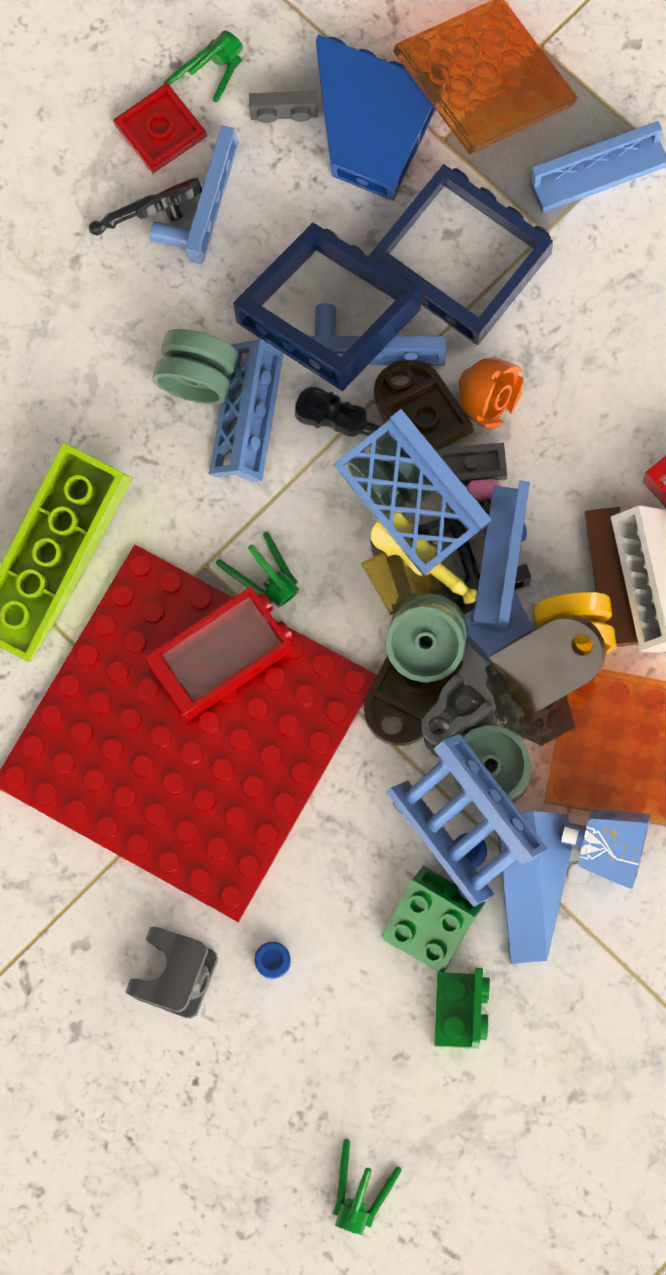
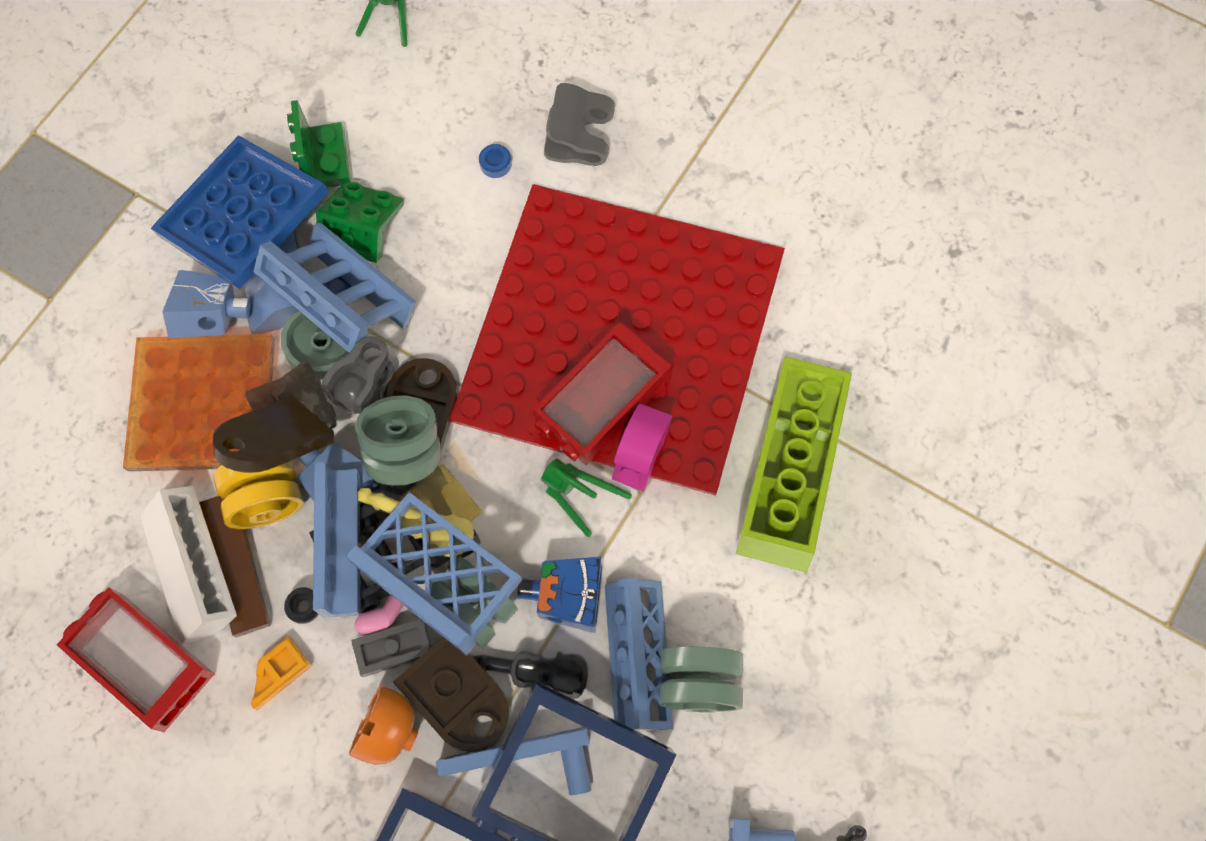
camera: 165 degrees right, 5 degrees down
none -> blue plate [151,135,329,289]
none -> light orange tile [251,637,312,710]
none -> black plate [284,587,319,624]
none -> blue torso [517,557,602,633]
none -> dark pink brick [612,403,672,492]

